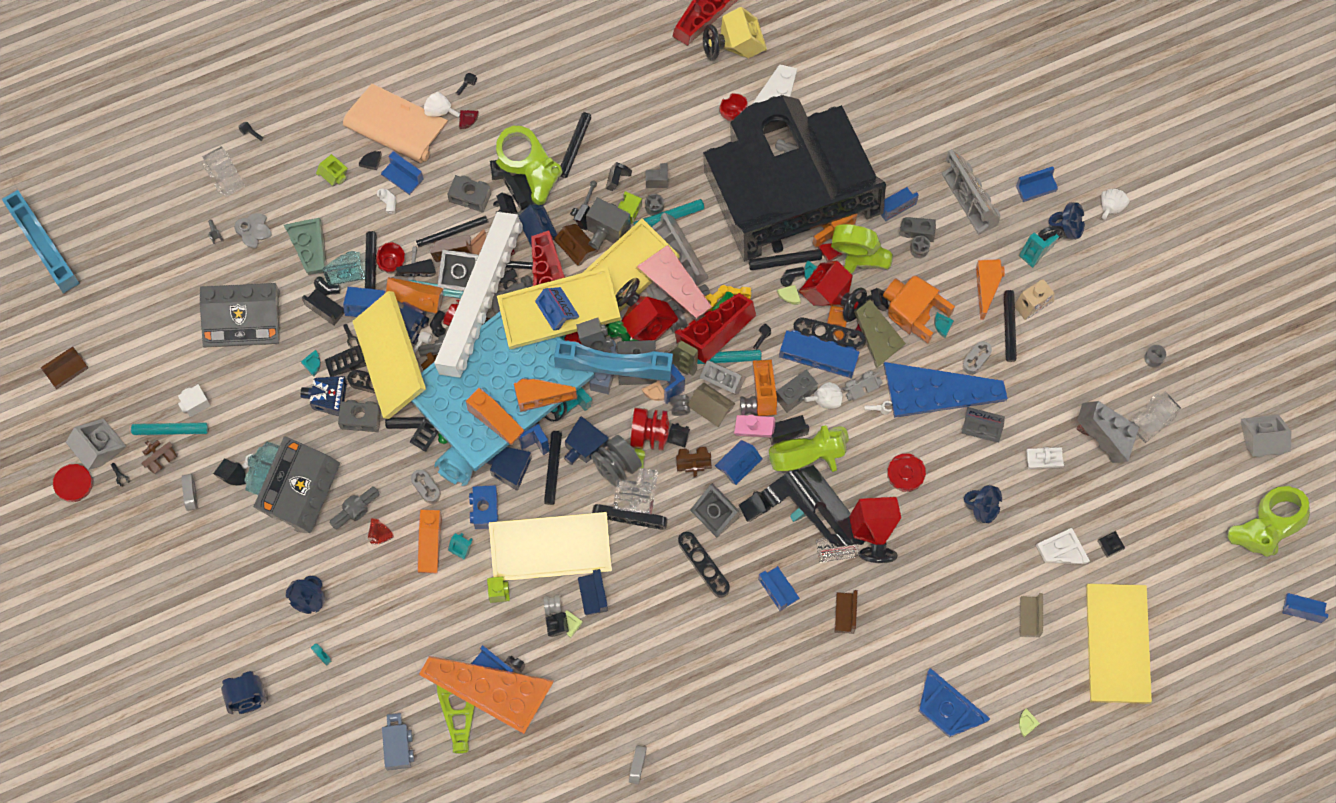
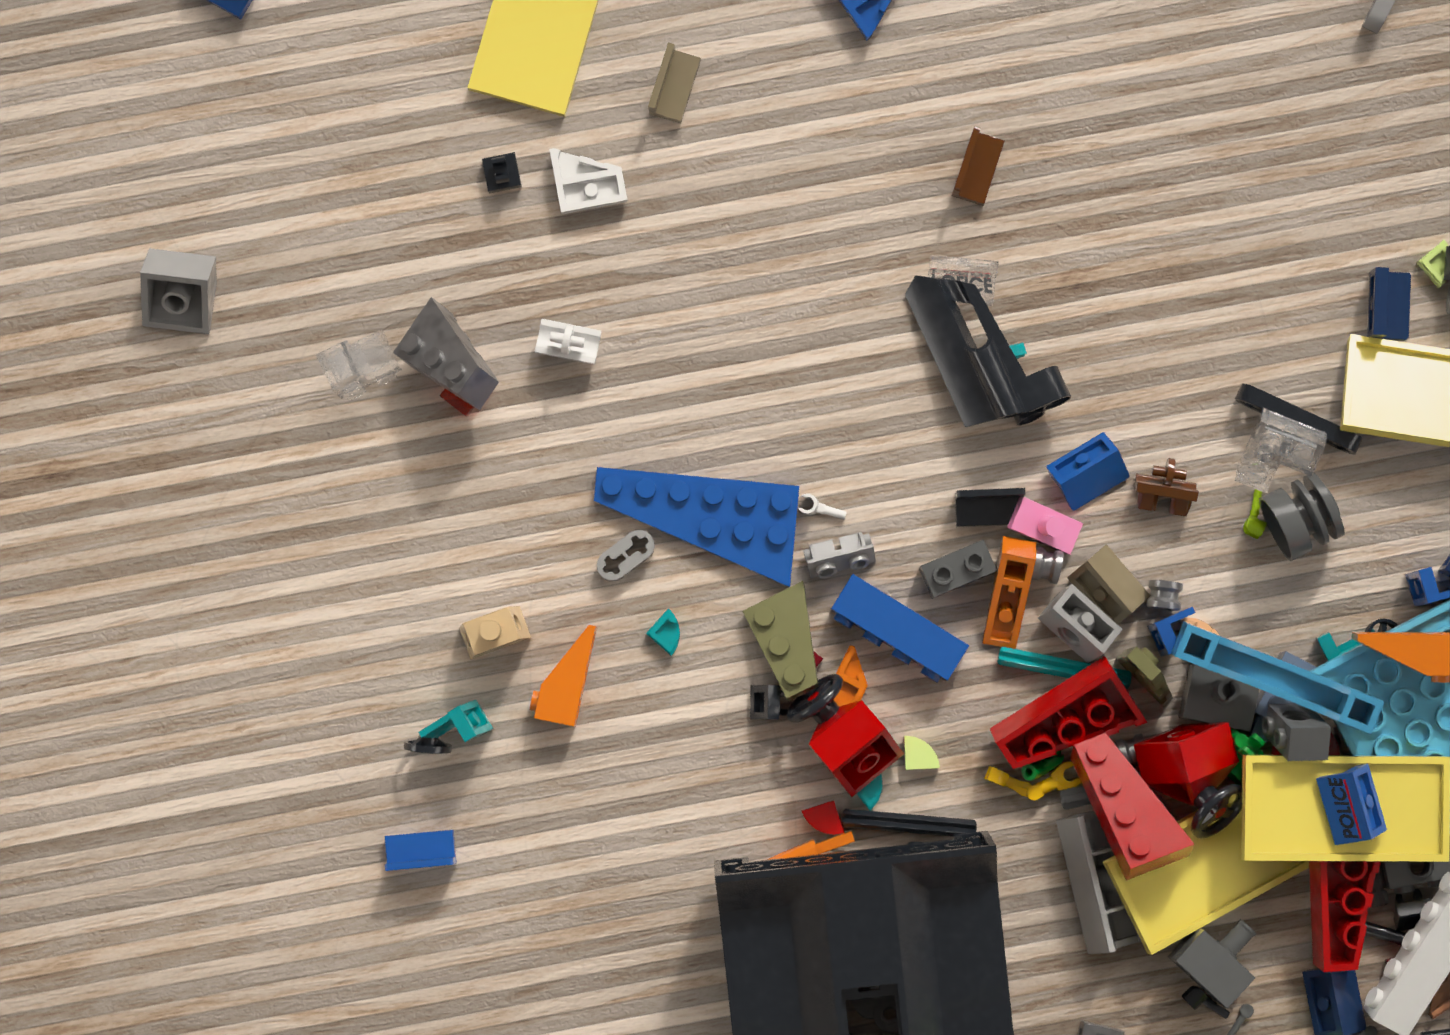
camera: 160 degrees left, 15 degrees up
black axle [544,431,562,505] -> none
reddish brown panel [554,224,598,266] -> none
dark blue torso [564,416,609,465] -> none
black tile [570,204,590,230] -> none
lime brick [618,191,642,225] -> none
red wheel [630,408,669,451] -> none
teal axle [633,199,704,227] -> none
flat silver wheel [645,194,664,216] -> none
black tile [667,423,690,448] -> none
black beam [678,532,730,598] -> none
dark grey slope [690,483,739,538] -> none
black tile [739,491,771,522] -> none
black hand [753,324,771,350] -> none
blue panel [758,566,800,611] -> none
lime animal [769,425,849,472] -> none
black arm [781,267,805,287] -> none
black beam [793,317,866,349] -> none
white piece [804,382,843,409] -> none
lime animal [831,224,893,274] -> none
red piece [849,497,902,563] -> none
blue panel [881,187,919,222] -> none
orange piece [883,276,955,343] -> none
red tile [887,453,926,492] -> none
dark grey leg [899,217,936,242] -> none
flat silver wheel [910,236,930,259] -> none
light grey piece [942,149,1000,235] -> none
dark grey panel [962,407,1005,443] -> none
dark blue tile [964,485,1002,523] -> none
black axle [1004,290,1017,362] -> none
dark blue tile [1049,202,1085,239] -> none
white piece [1101,189,1130,220] -> none
flat silver wheel [1144,345,1166,368] -> none
lime animal [1227,486,1310,557] -> none

